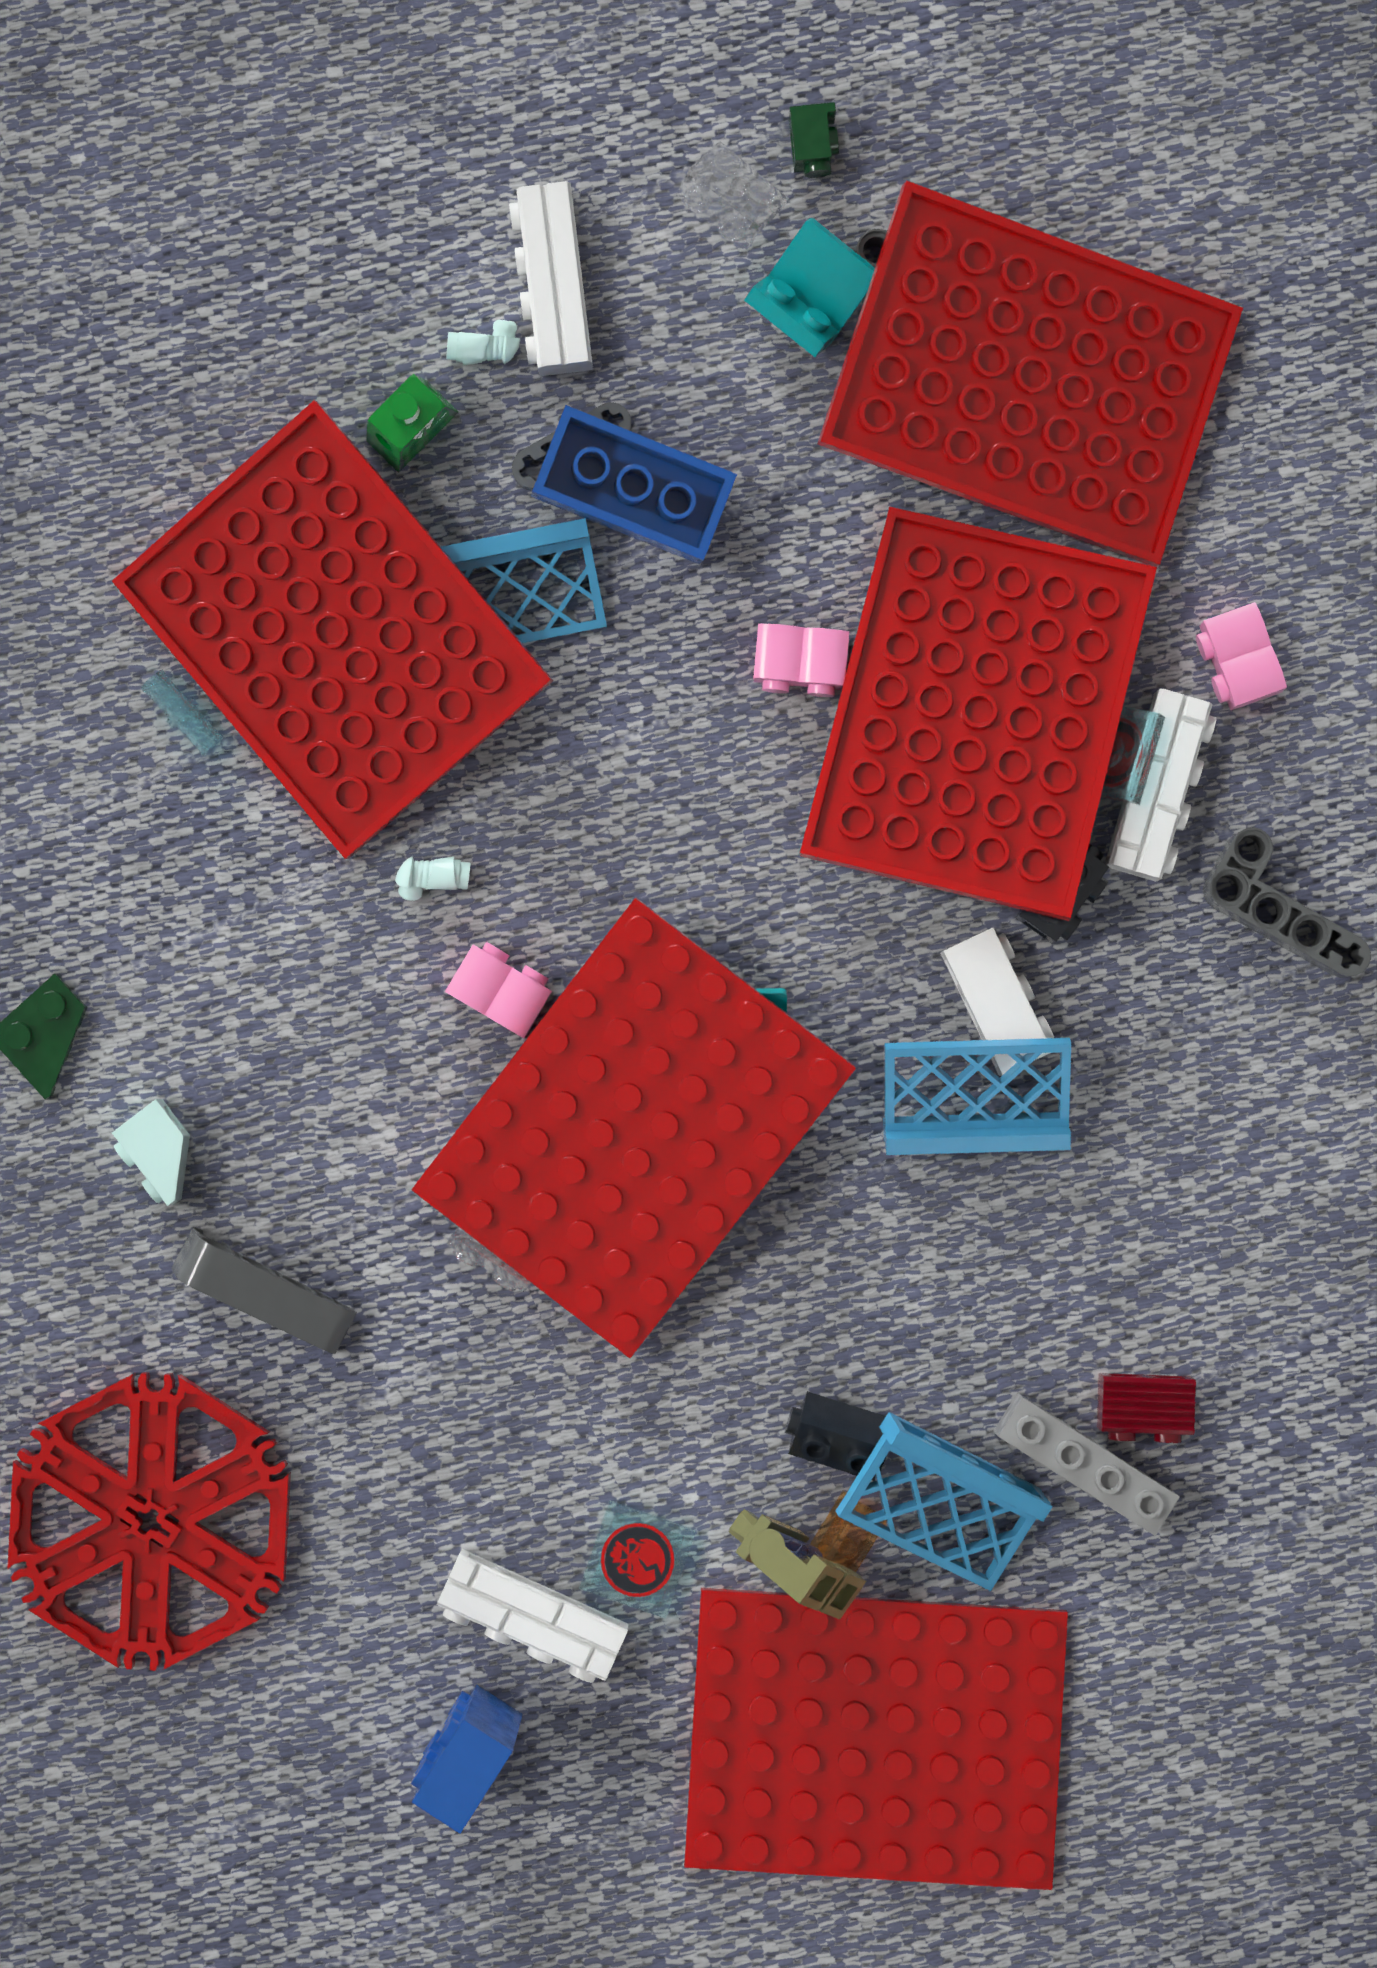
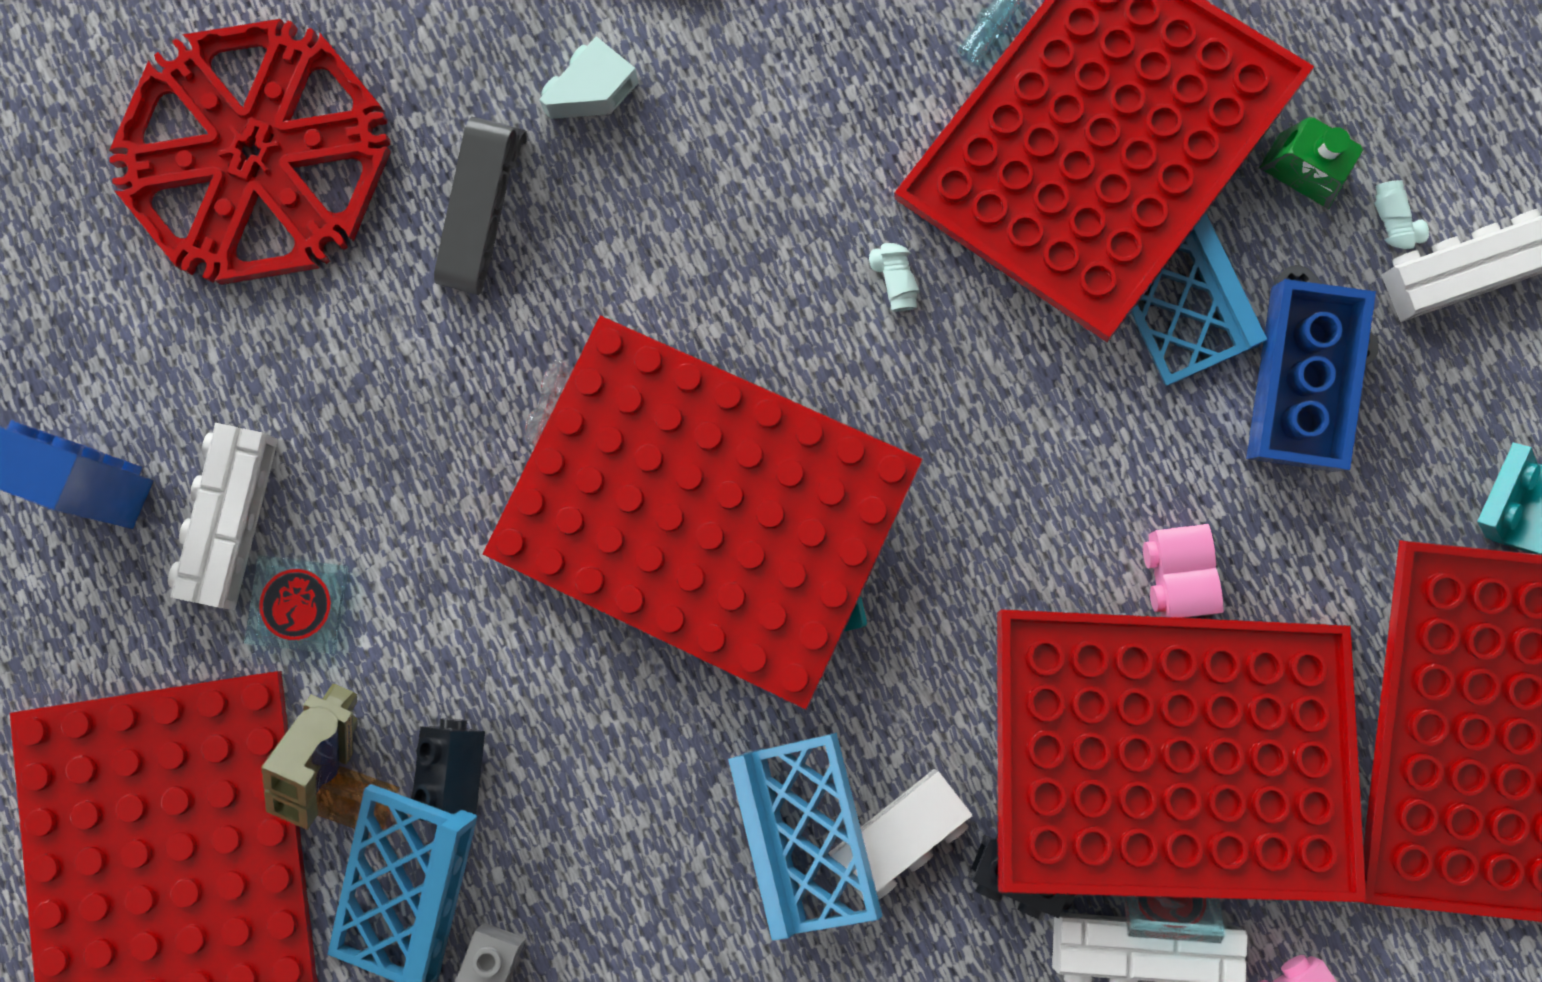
camera: 75 degrees right, 5 degrees down
bright pink brick [445,942,552,1039] -> none

